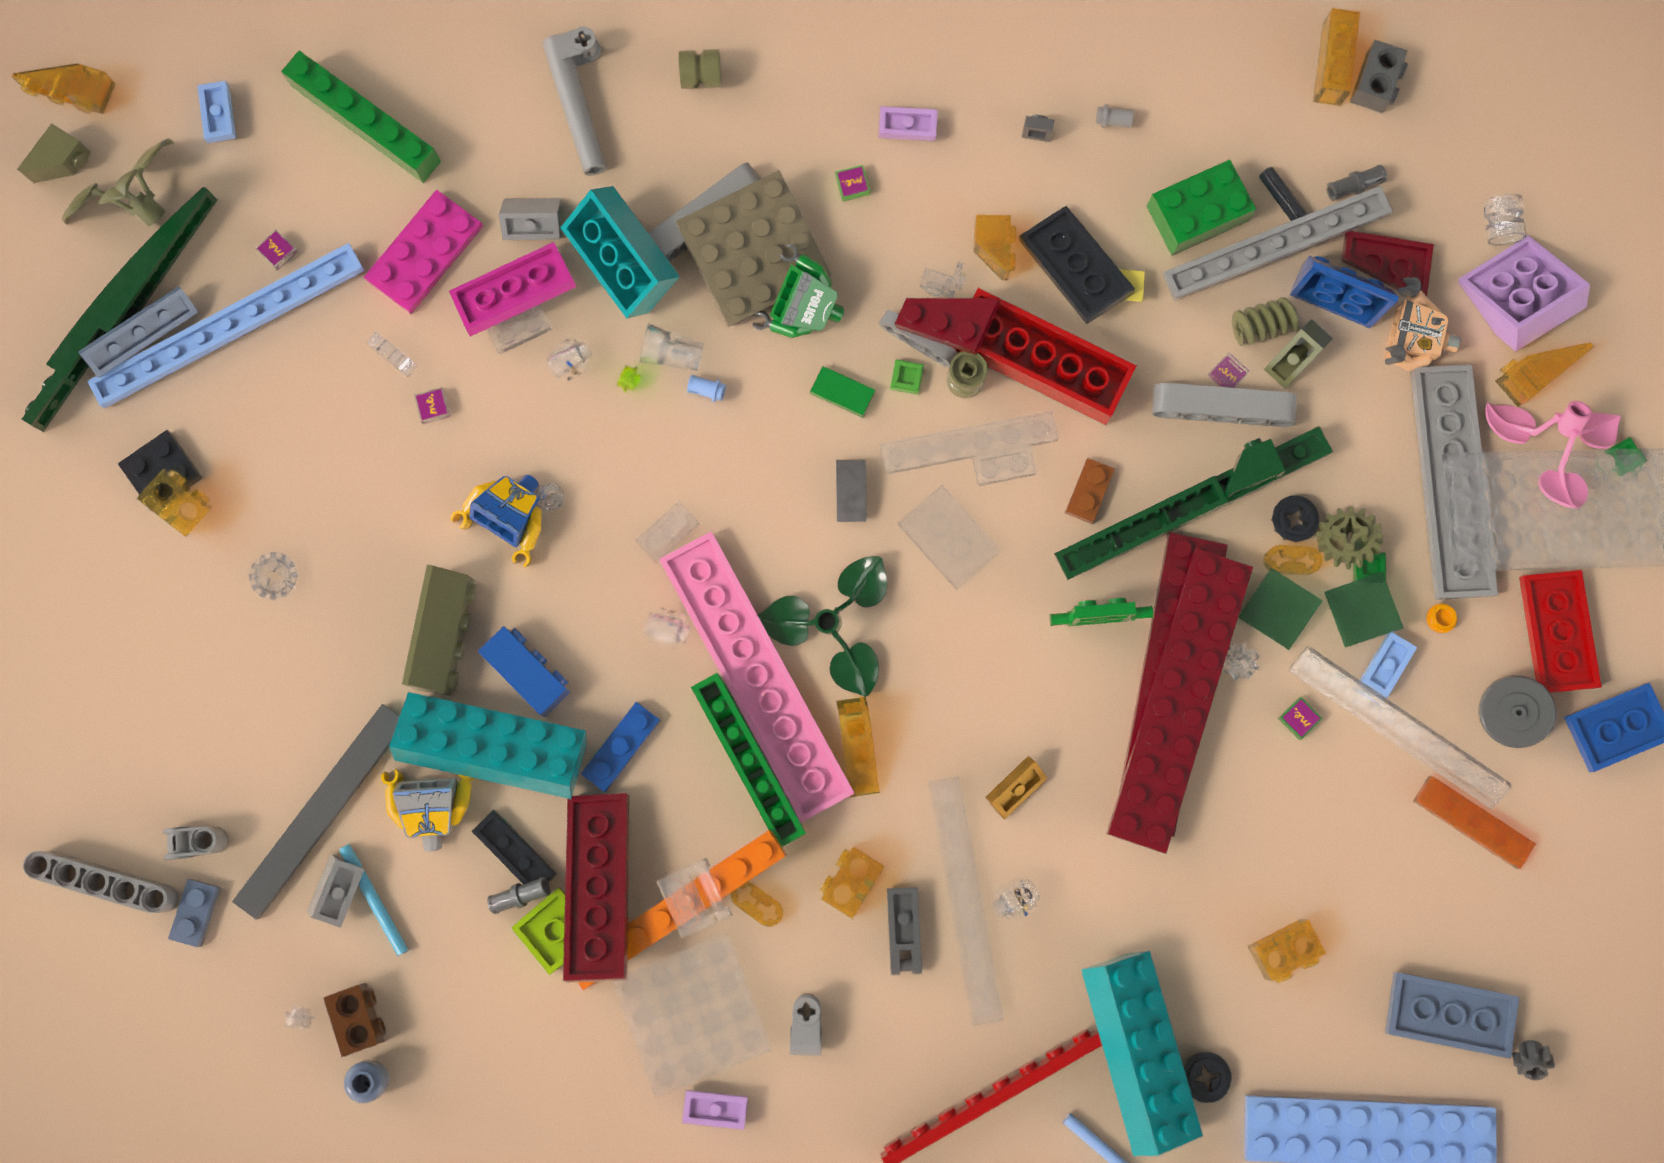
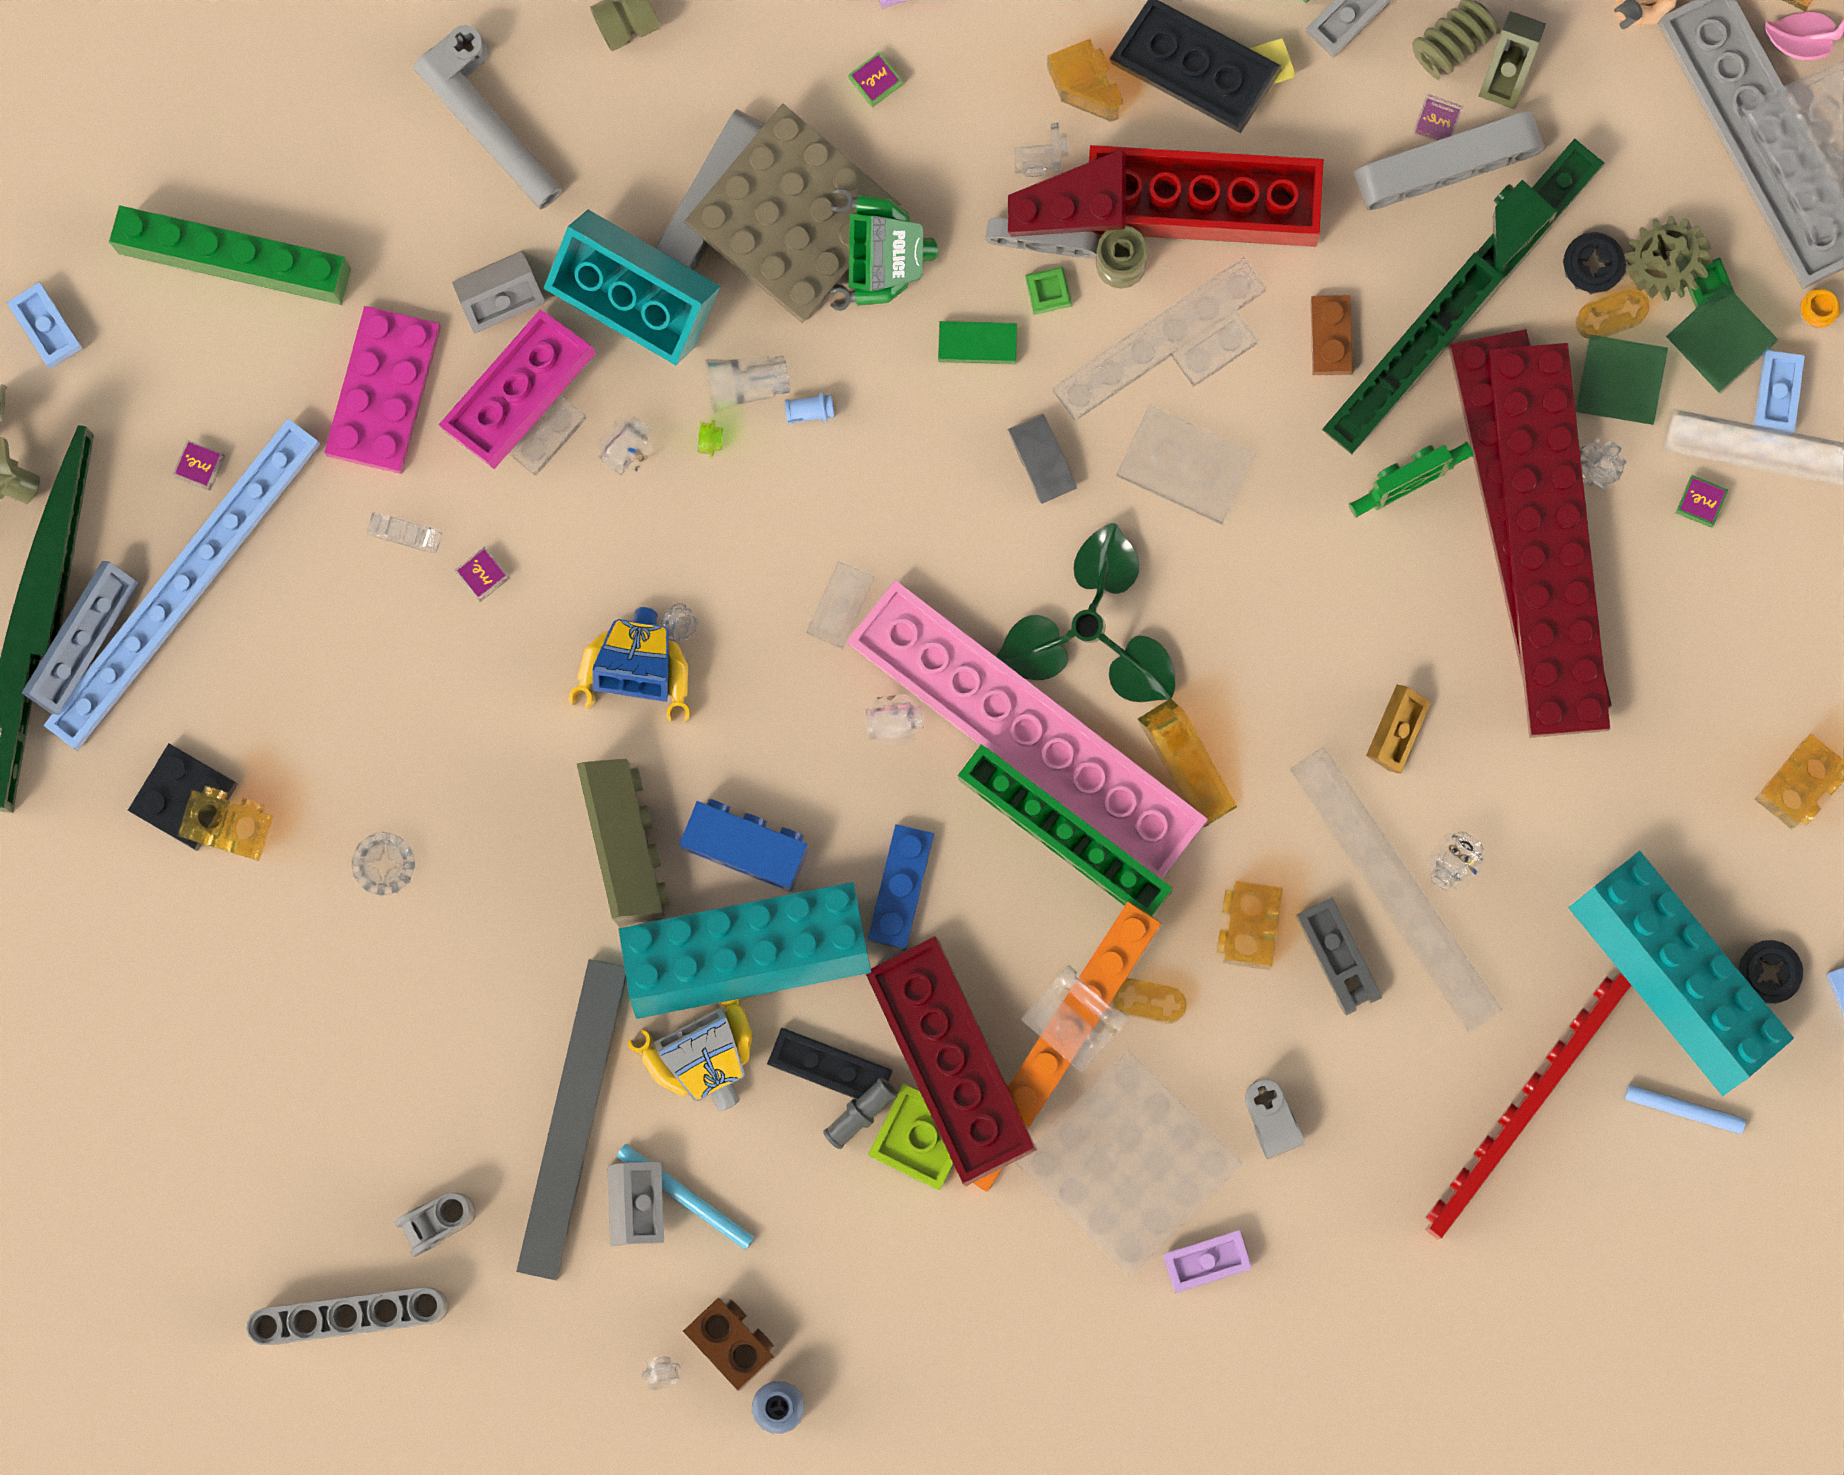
camera: 15 degrees left, 0 degrees up
sand blue plate [168,879,220,947] -> none

